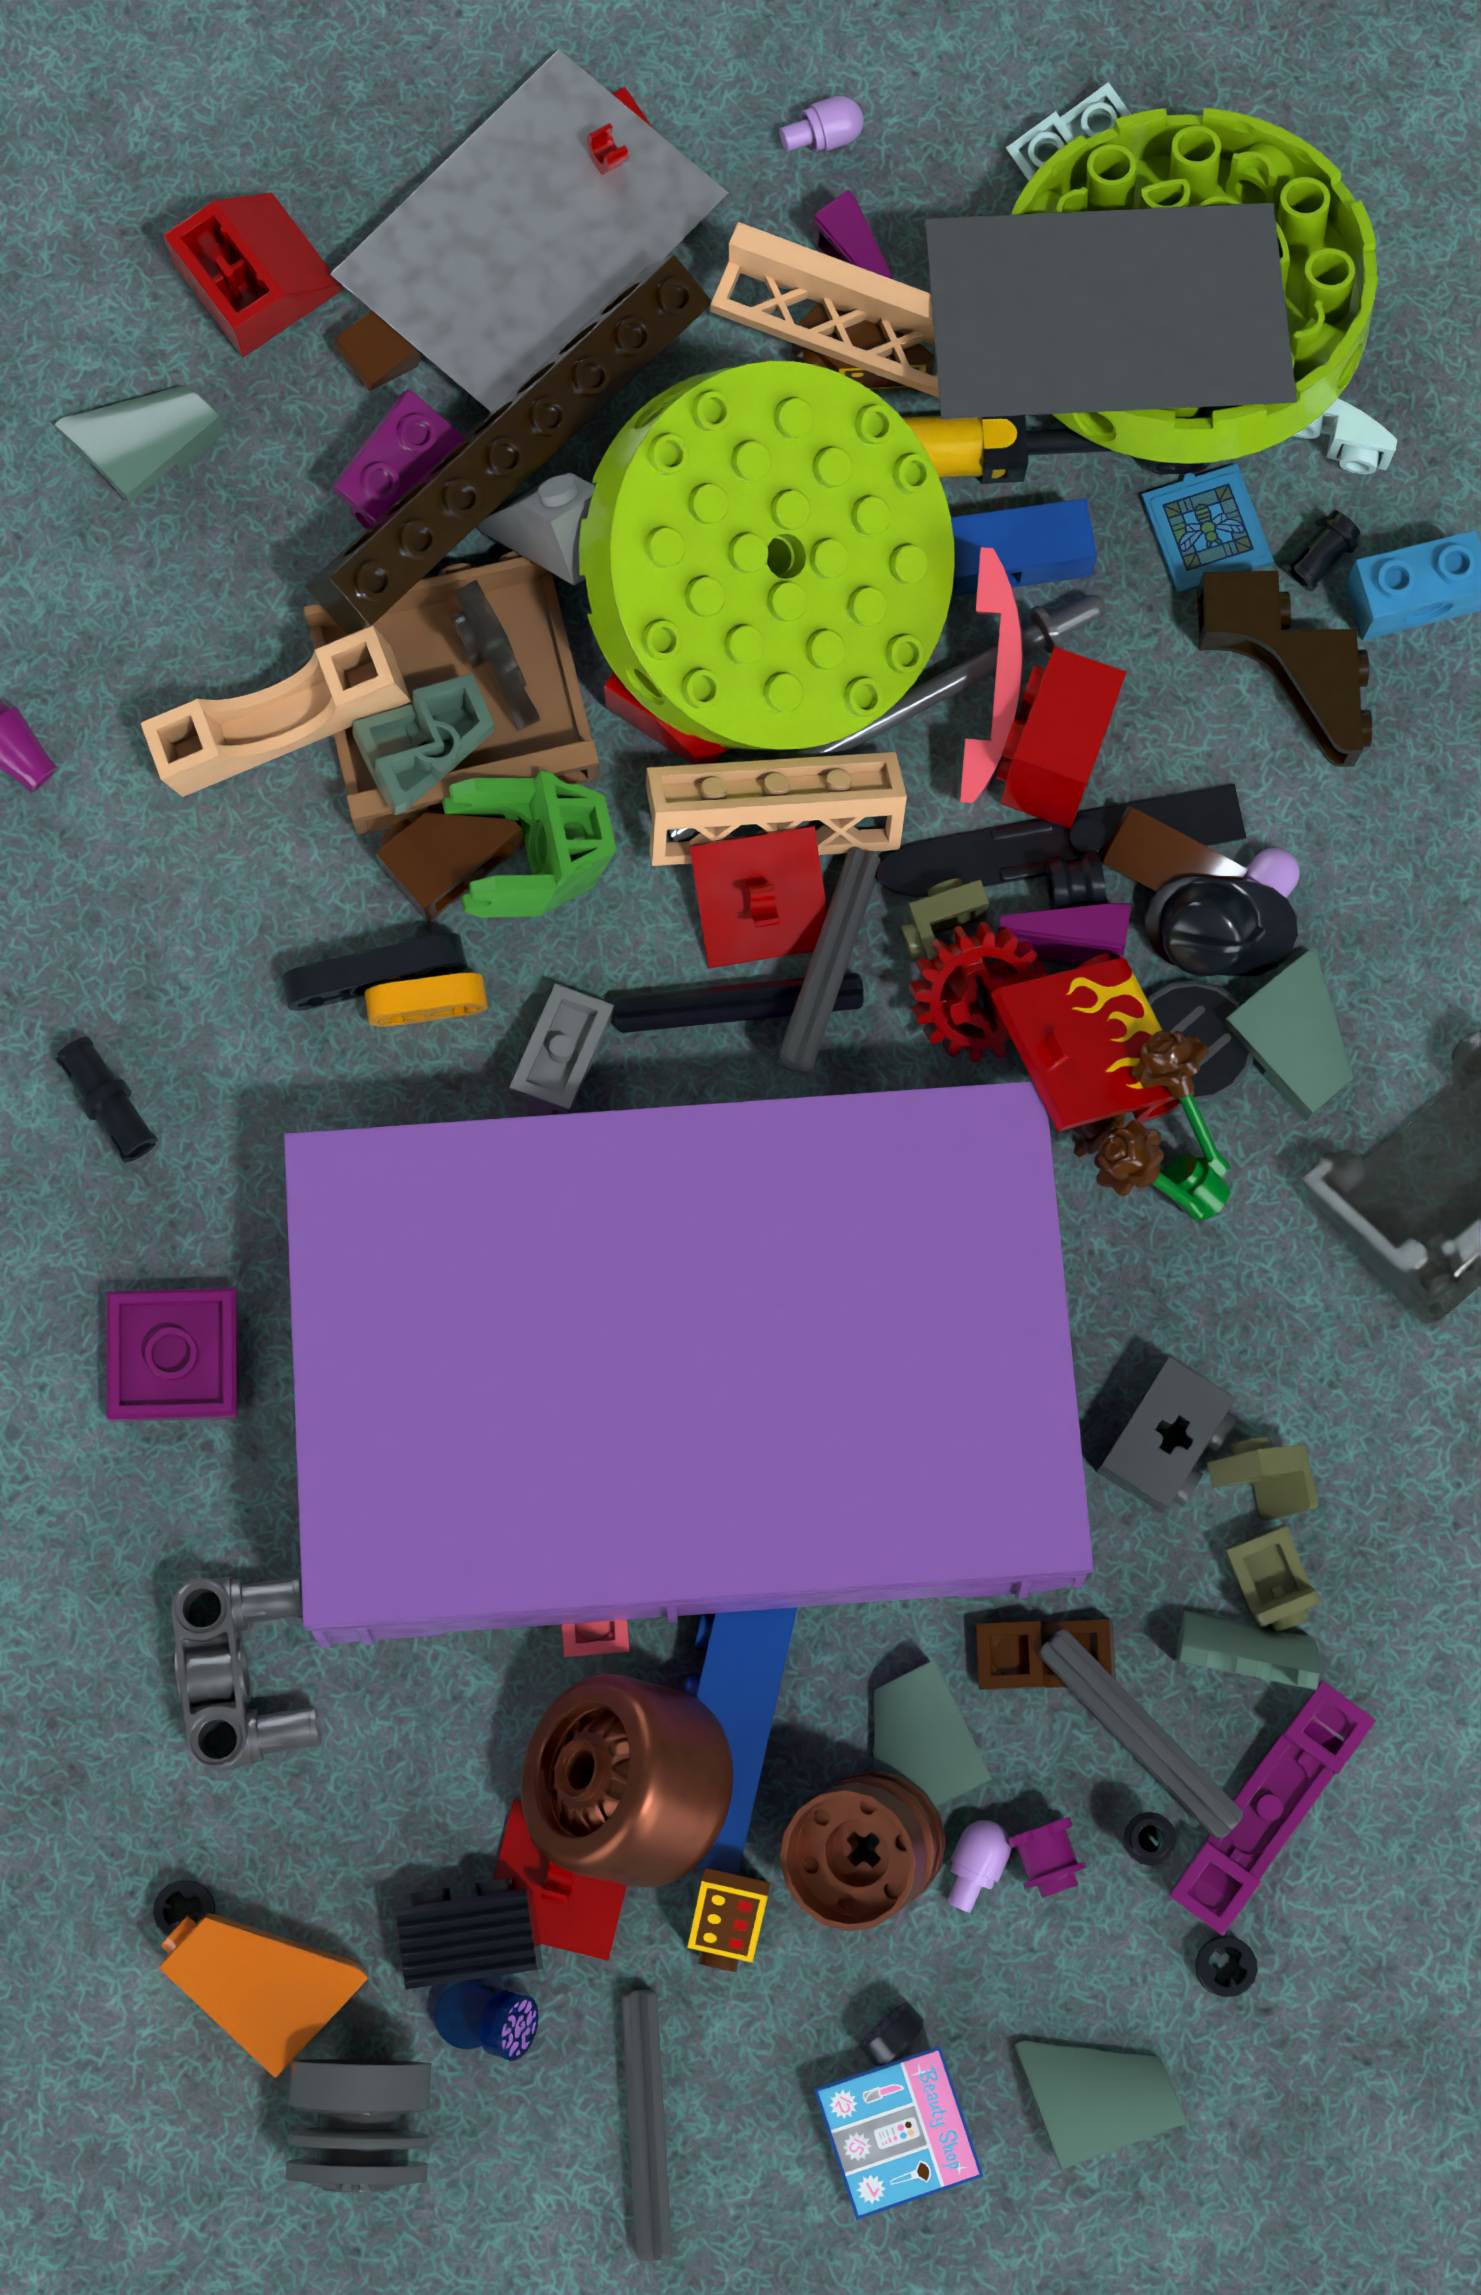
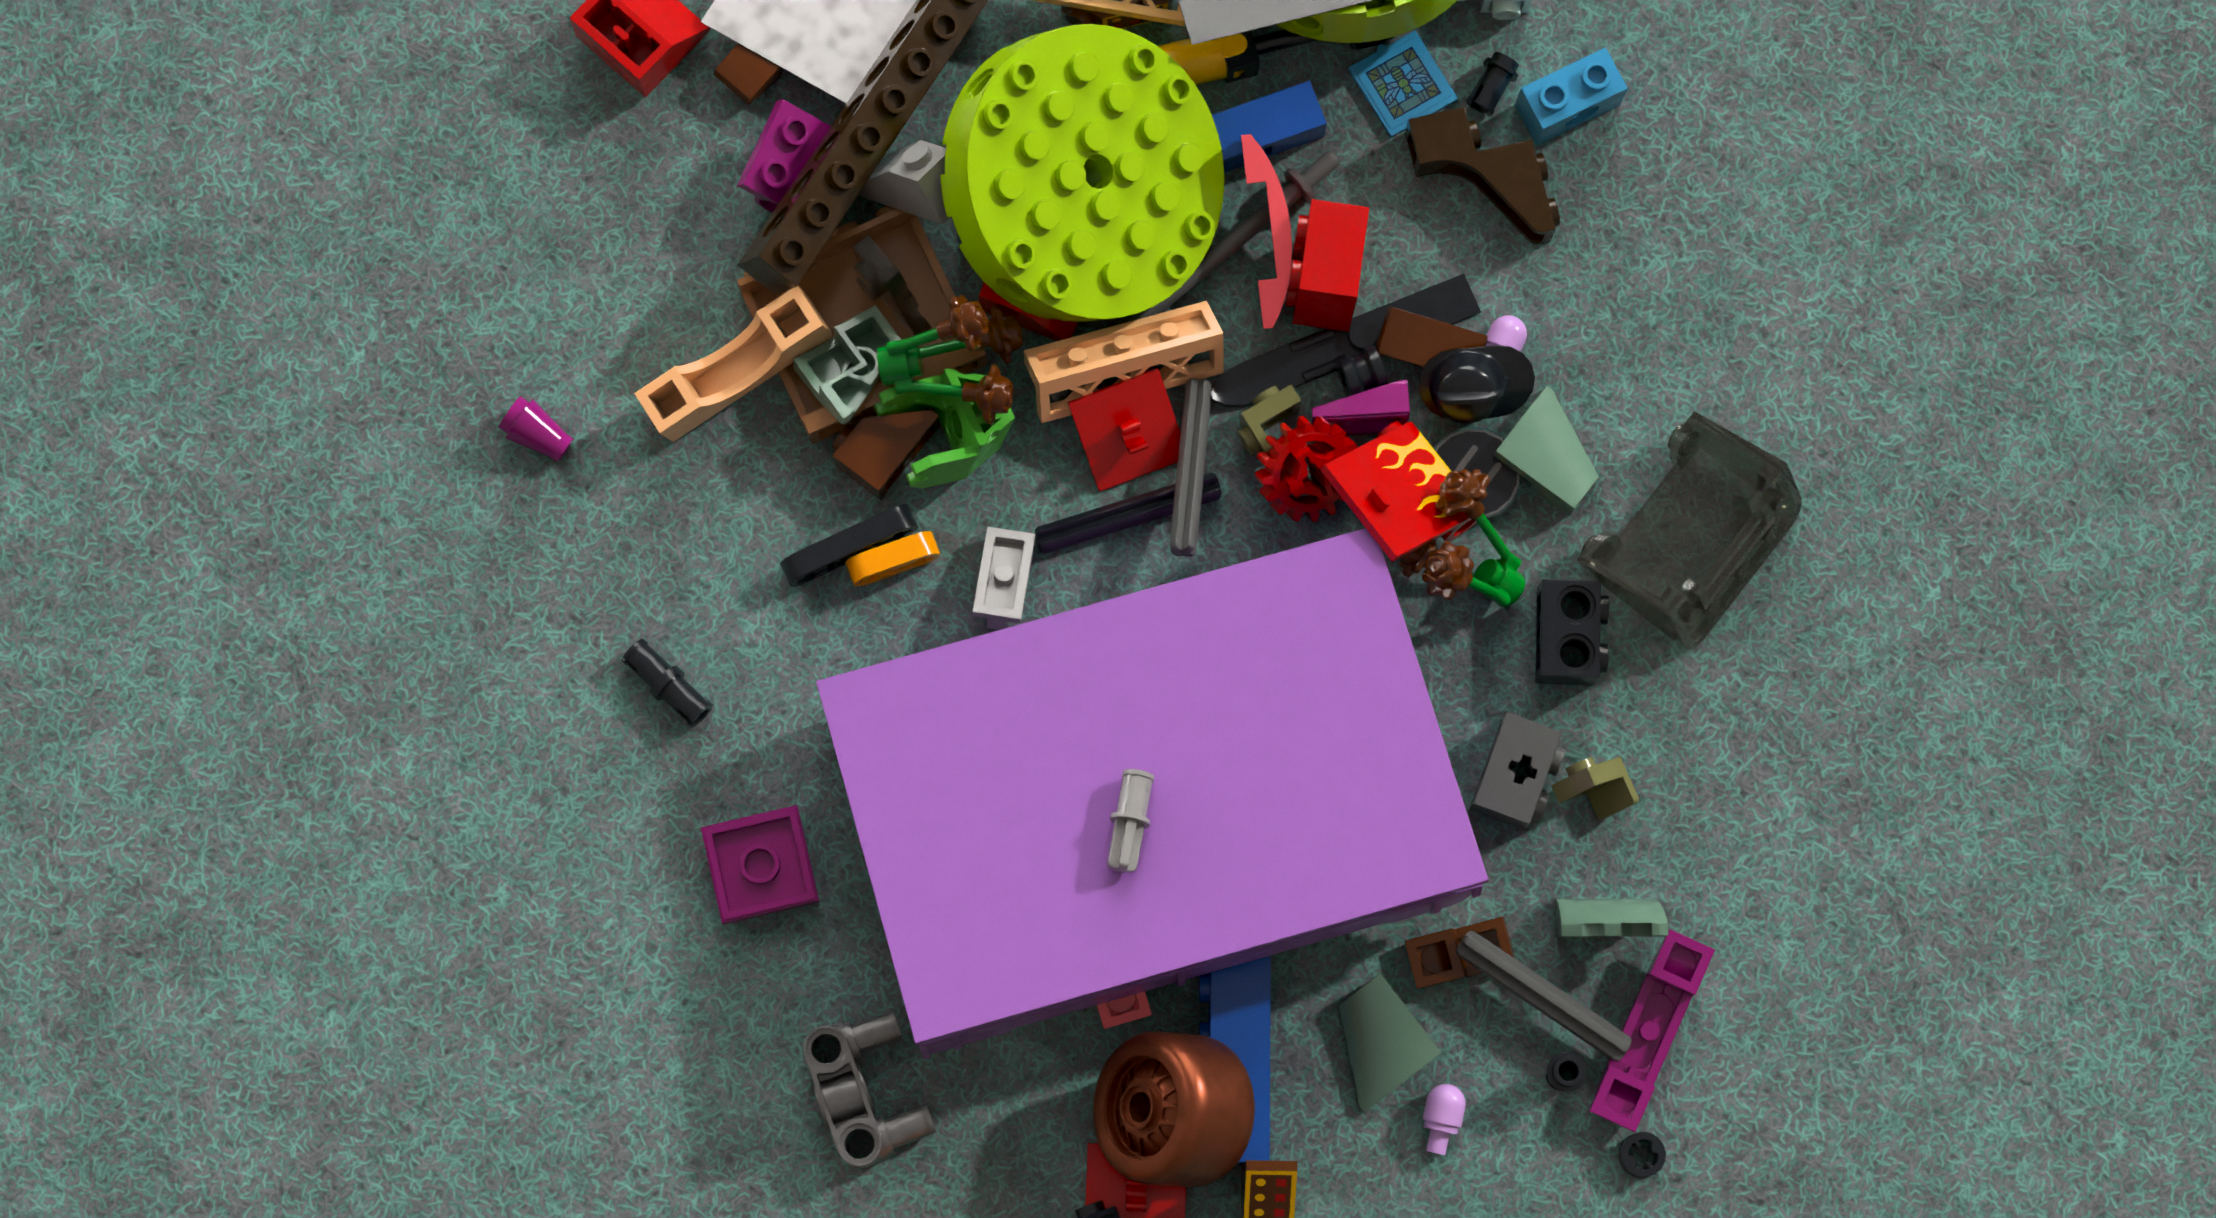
camera: 15 degrees left, 0 degrees up
sand green slope [54,385,226,504] -> none
copper wheel [780,1770,946,1931] -> none
magenta brick [1008,1817,1087,1898] -> none
olive bracket [1223,1524,1321,1631] -> none
none -> reddish brown plant [877,295,1023,425]
none -> light grey axle [1107,769,1155,873]
none -> black brick [1535,579,1609,686]

